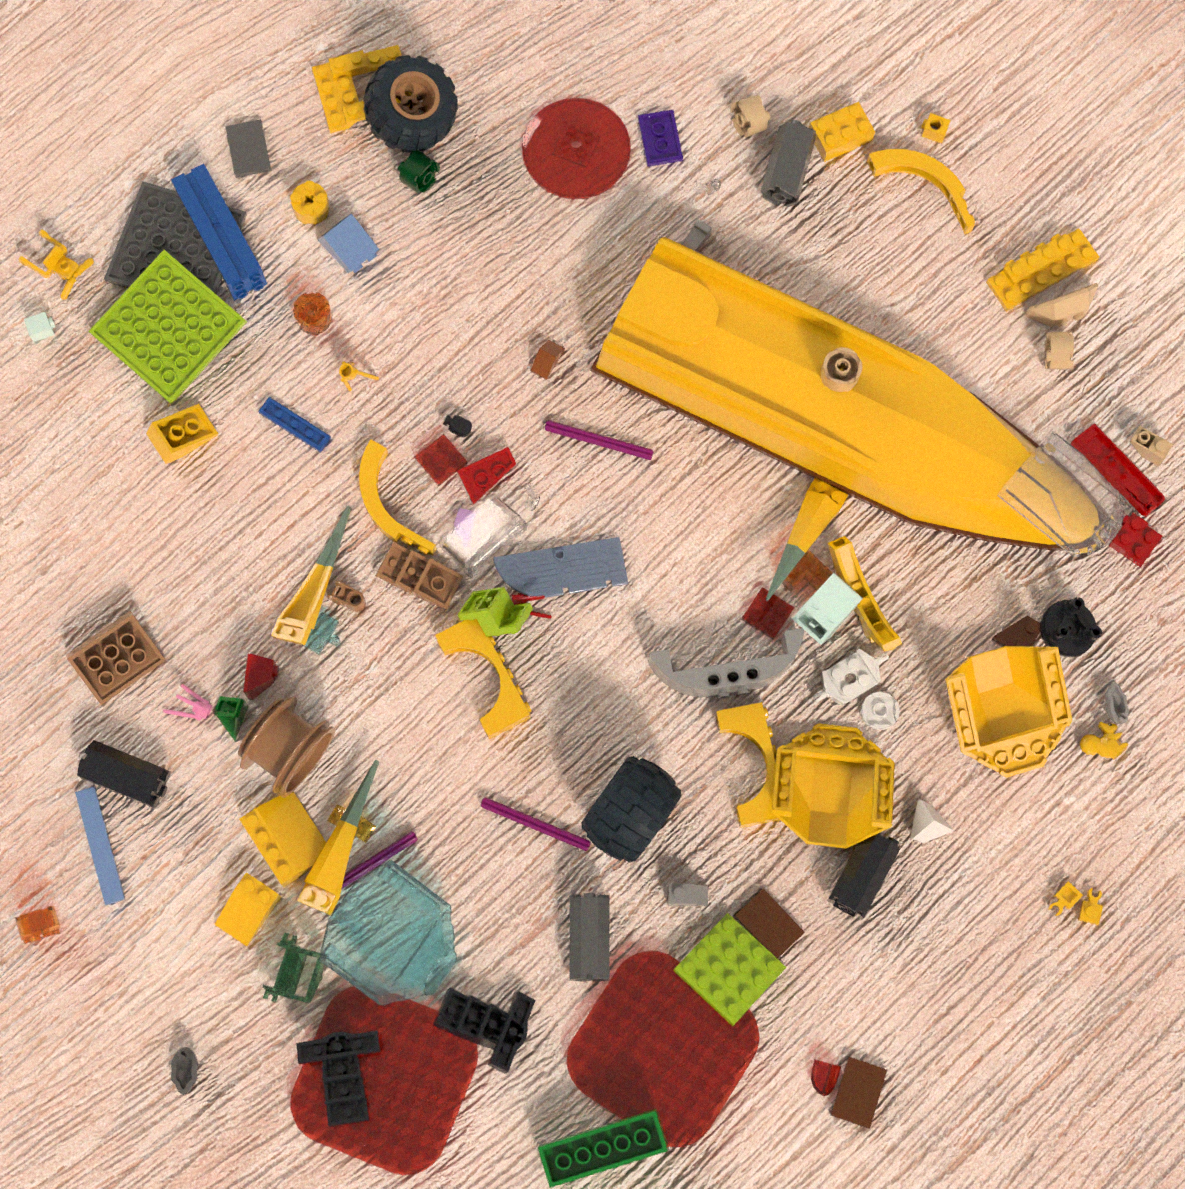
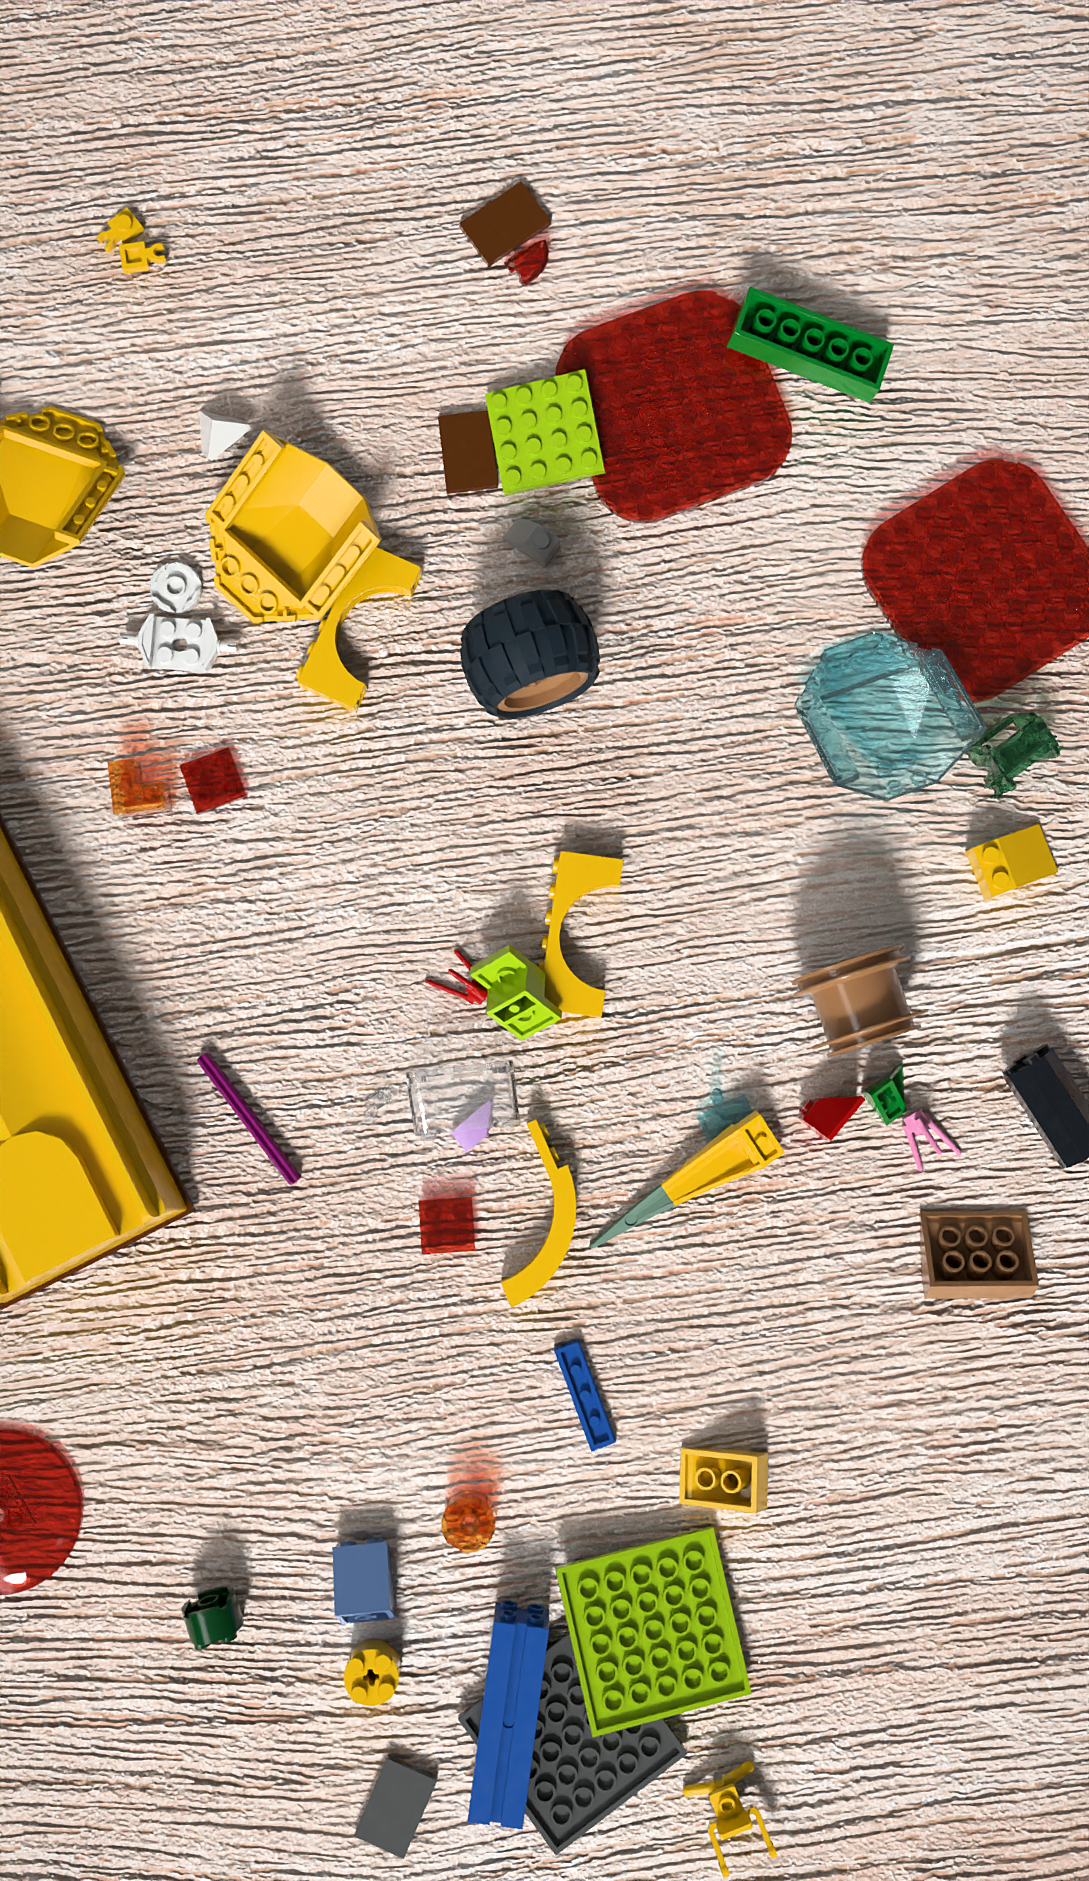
camera: 145 degrees left, 10 degrees up
light aqua brick [24,312,56,342] -> none
yellow slope [239,792,327,887] -> none
black slope [296,1031,380,1127] -> none
yellow plate [297,760,379,916] -> none
yellow piece [312,45,412,133] -> none
medium nougat piece [327,581,366,612] -> none
clear yellow bracket [327,804,376,843] -> none
yellow plant [339,361,379,391] -> none
magenta axle [342,831,418,889] -> none
black wheel [363,55,458,153] -> none
medium nougat slope [375,542,463,610] -> none
black slope [433,987,536,1074] -> none
black arm [443,415,472,437] -> none
red wing [457,447,516,505] -> none
magenta axle [480,797,591,851] -> none
sand blue door [493,537,628,598] -> none
dark orange slope [531,340,565,380] -> none
dark grey brick [569,893,610,982] -> none
light grey slope [648,628,804,698] -> none
yellow plate [766,478,848,601] -> none
light aqua slope [793,573,863,645] -> none
yellow arch [827,536,902,652] -> none
black brick [827,832,901,920] -> none

